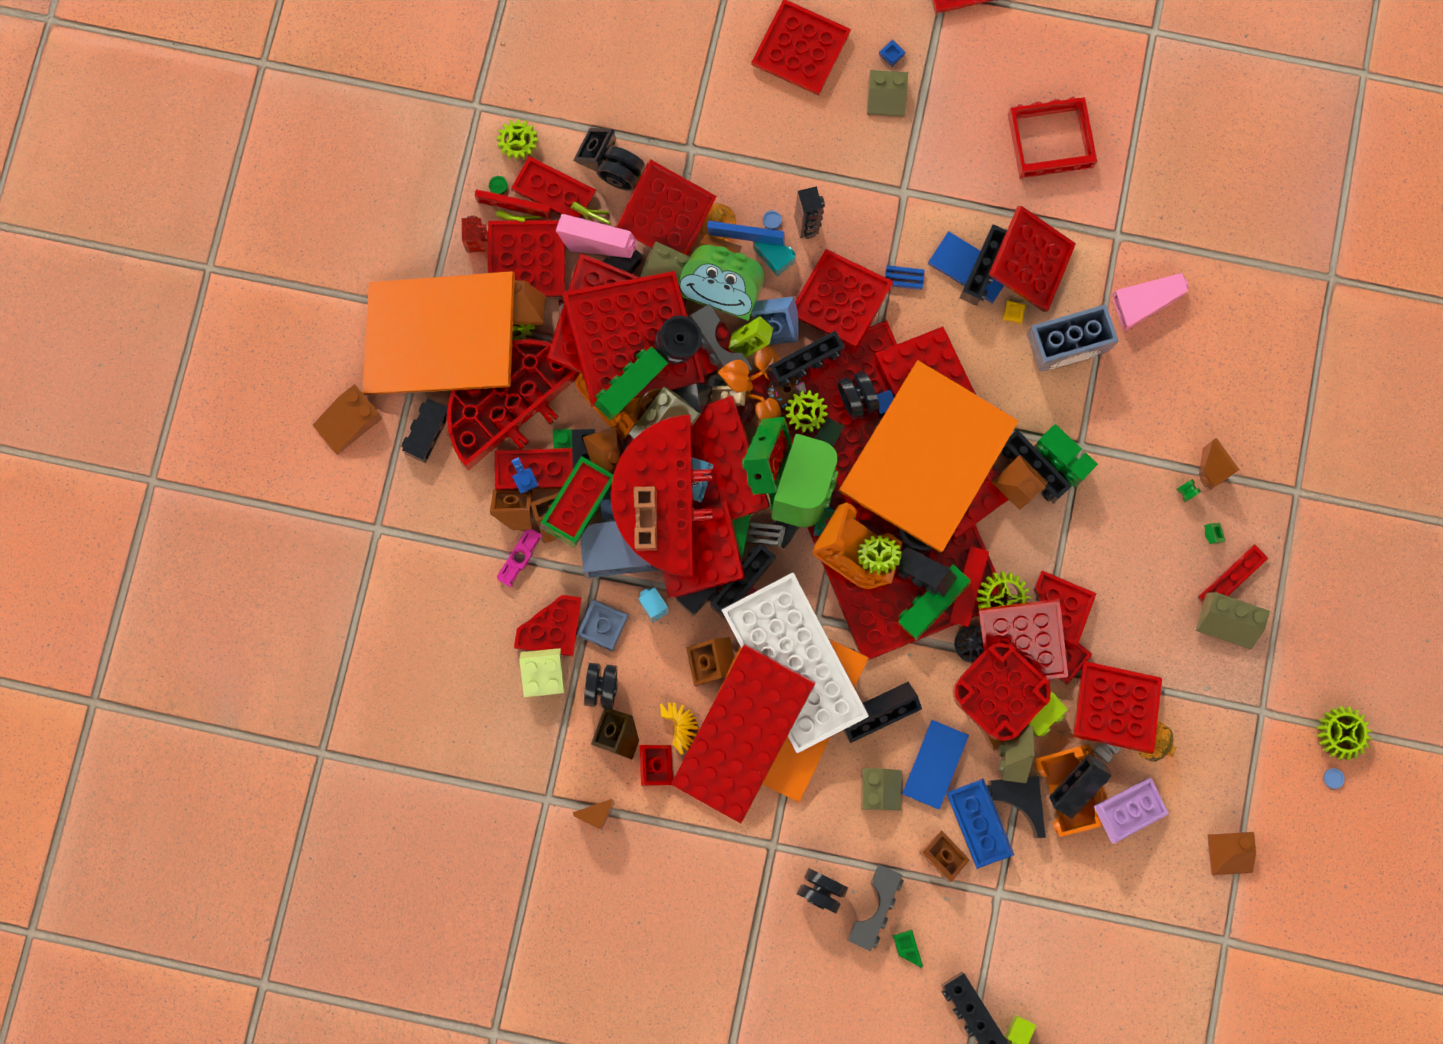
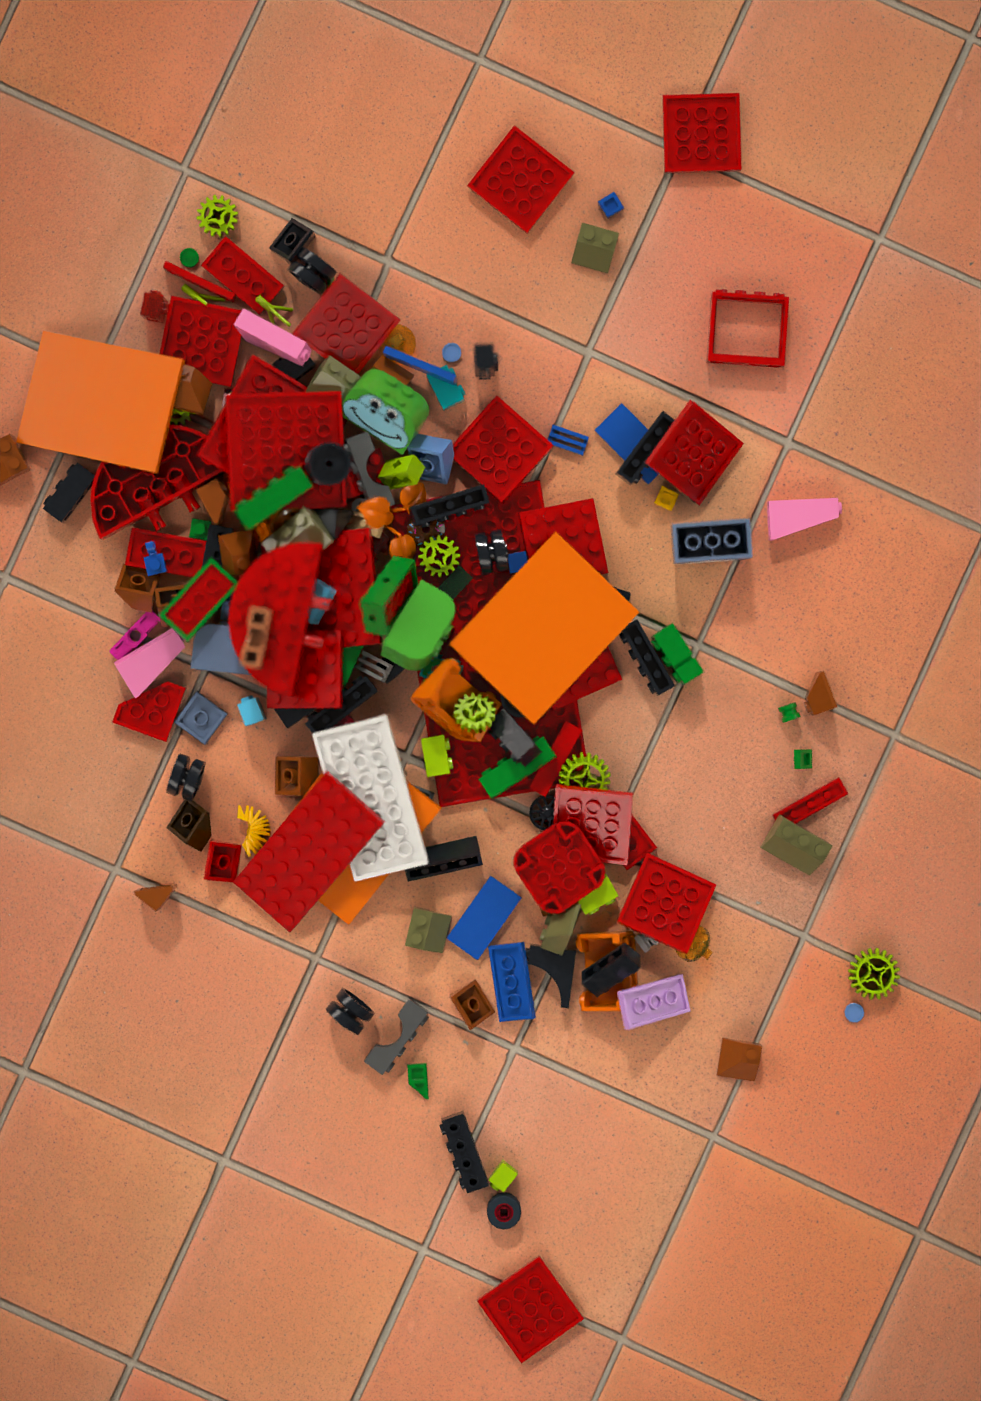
camera: 10 degrees right, 10 degrees up
yellowish green brick [519,648,565,697] -> none
dark orange slope [992,455,1048,510] -> none
red plate [1033,570,1097,648] -> none
none -> bright pink slope [114,629,185,698]
none -> dark orange slope [196,479,230,526]
none -> lime brick [421,735,453,777]

